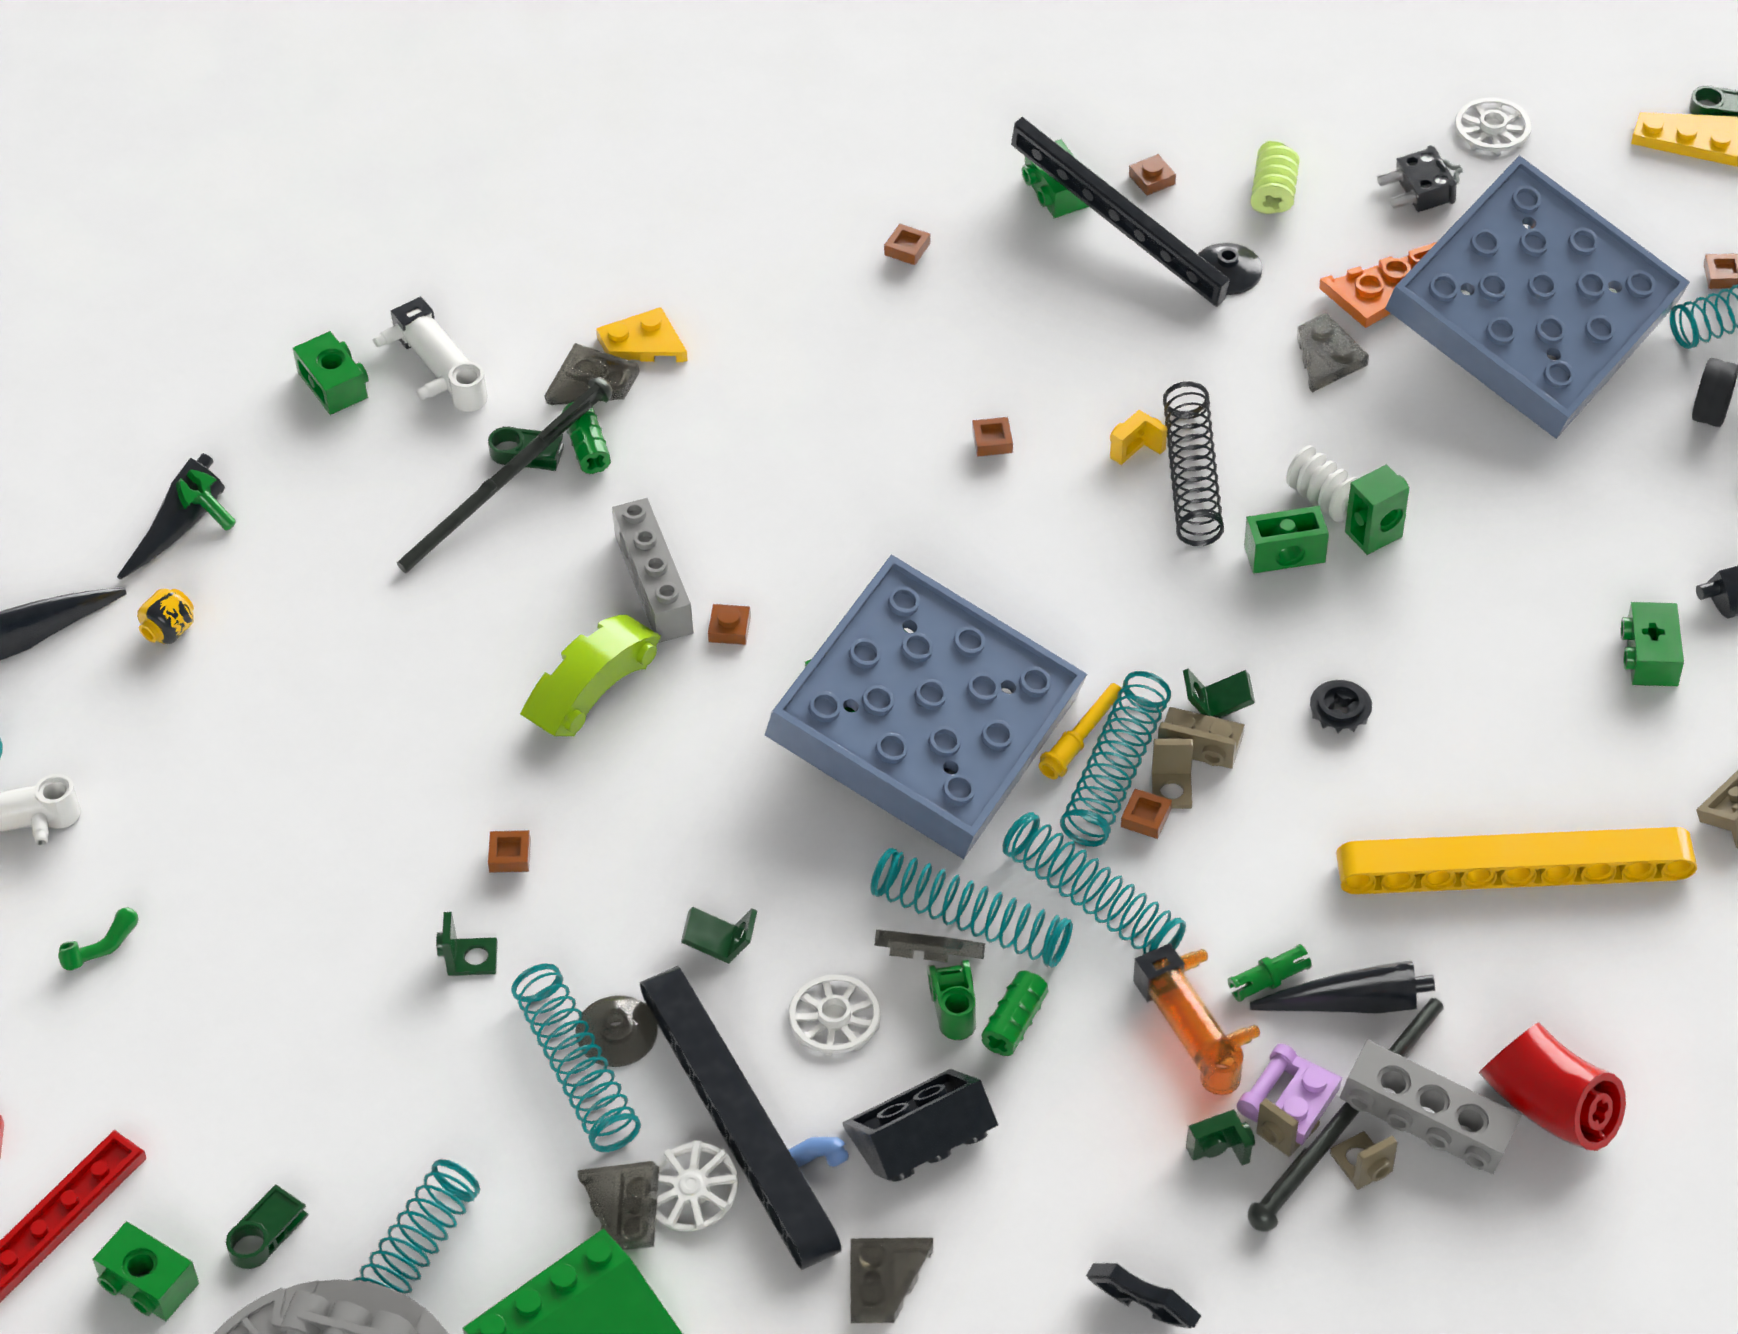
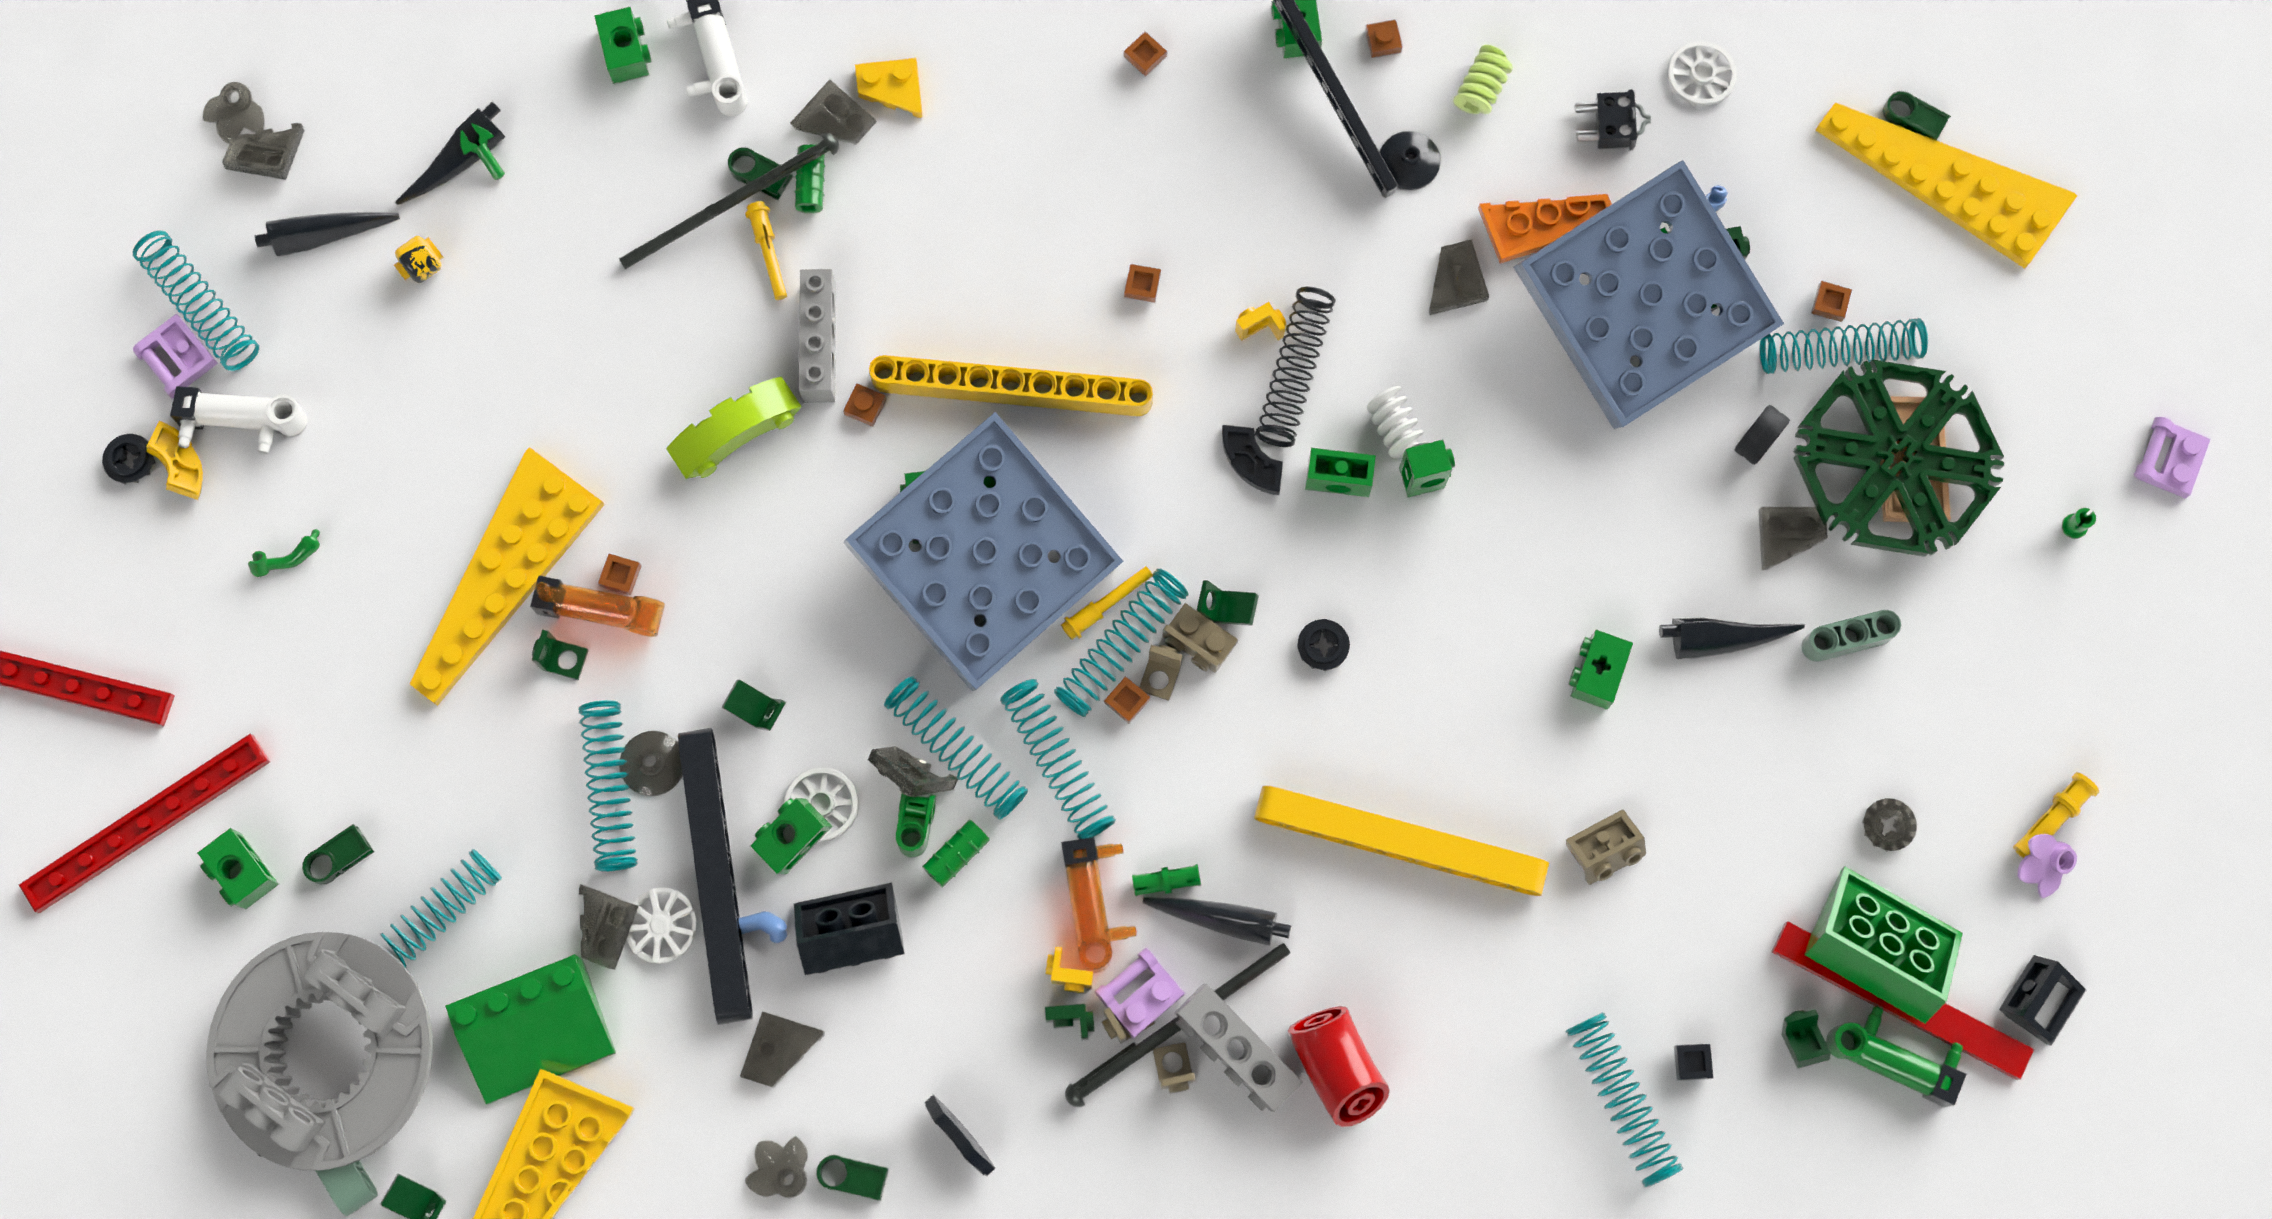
camera: 15 degrees right, 25 degrees up
none -> yellow wing [409,447,605,706]
none -> clear orange piece [530,575,665,637]
none -> yellow pin [745,201,787,300]
none -> green brick [750,798,833,874]
none -> yellow beam [869,355,1153,416]
none -> yellow bracket [1045,947,1093,993]
none -> black tile [1222,425,1283,495]

